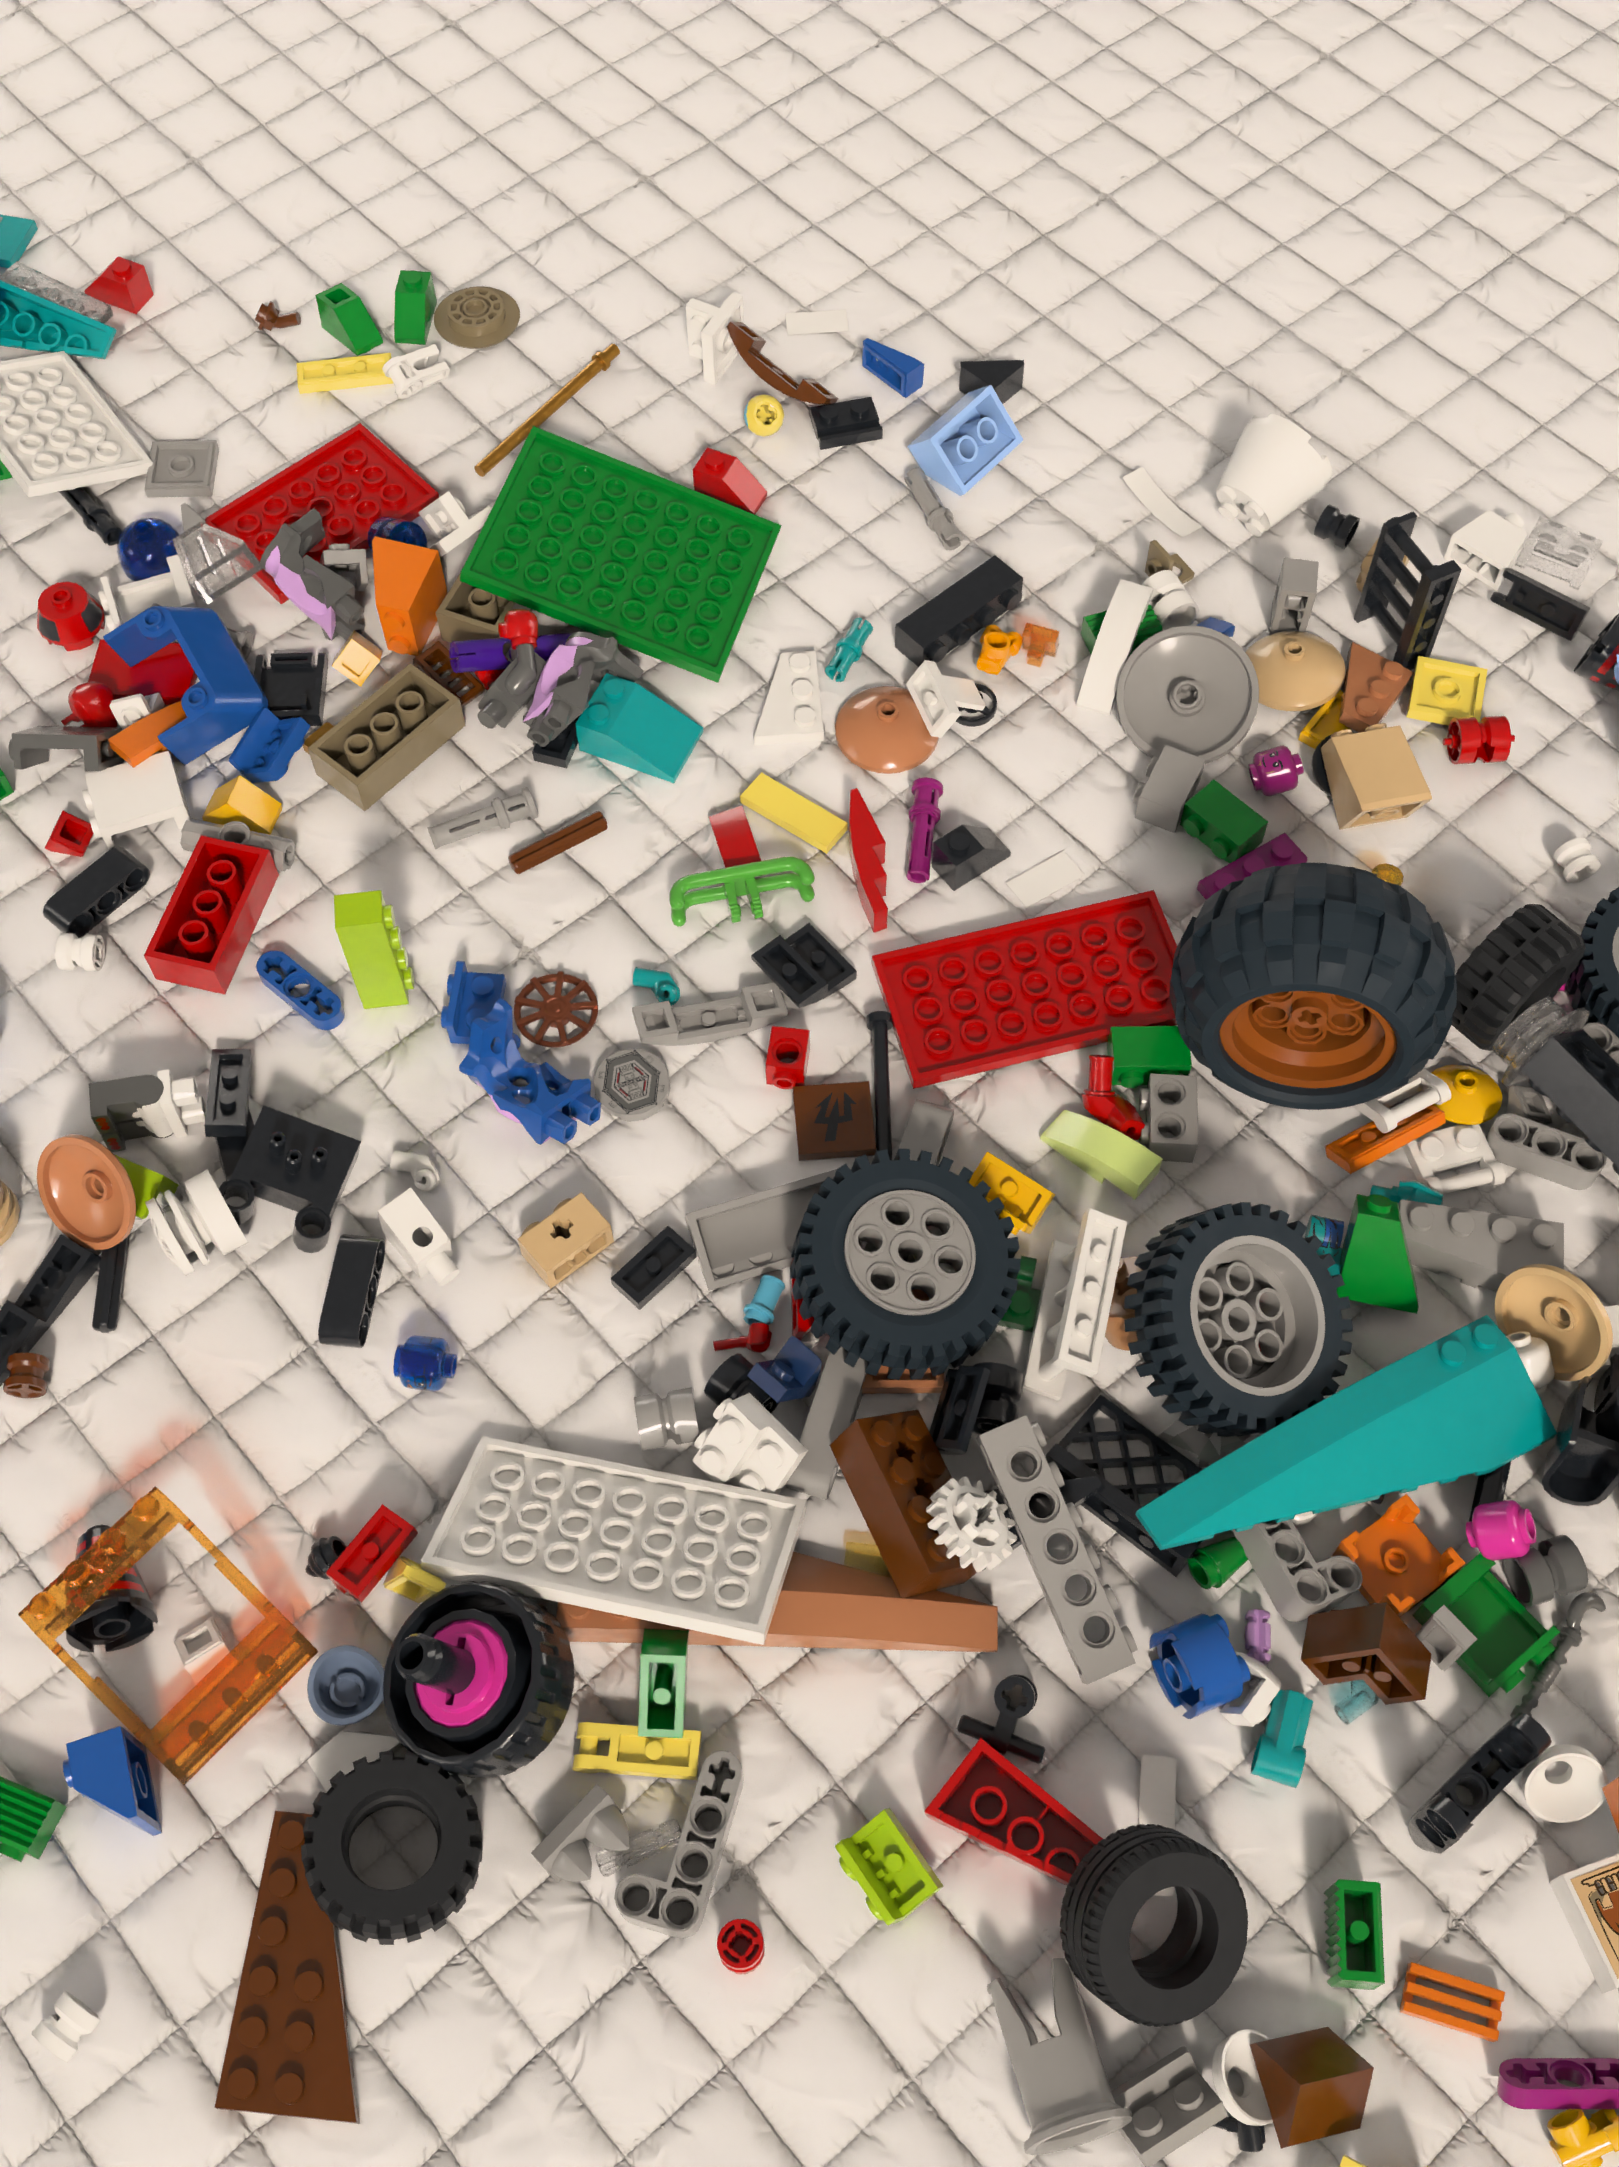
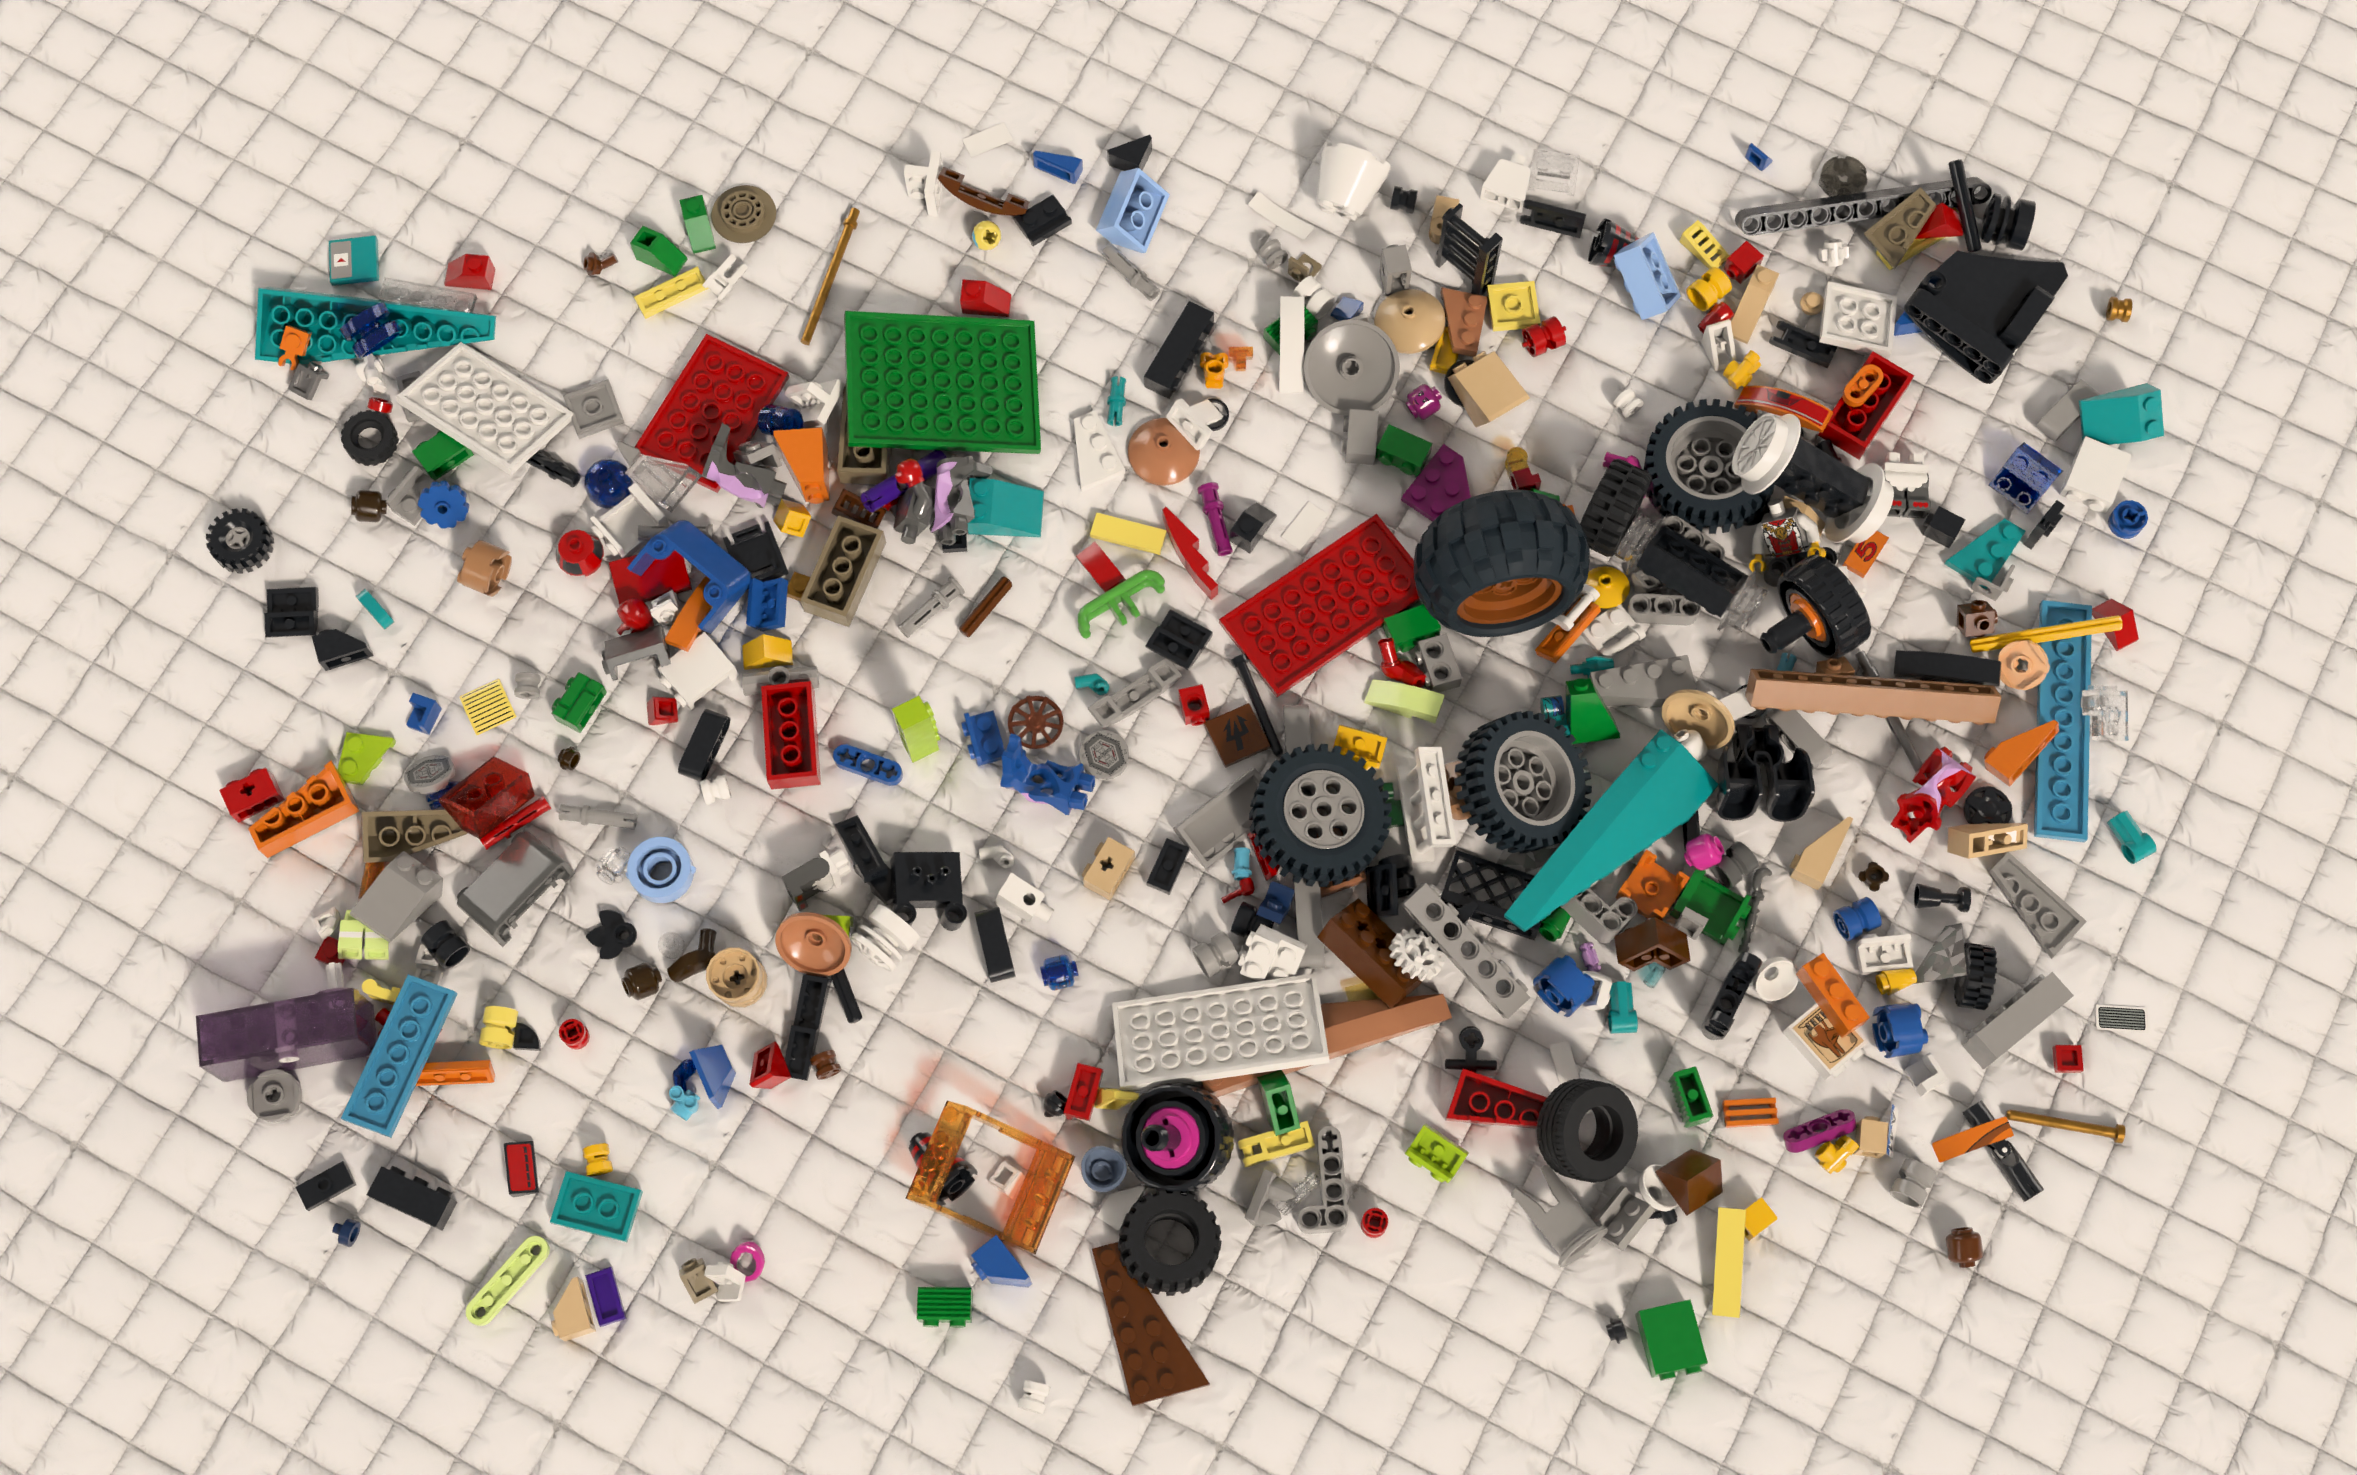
camera: 20 degrees left, 10 degrees up
none -> light grey wheel [1259,239,1288,269]

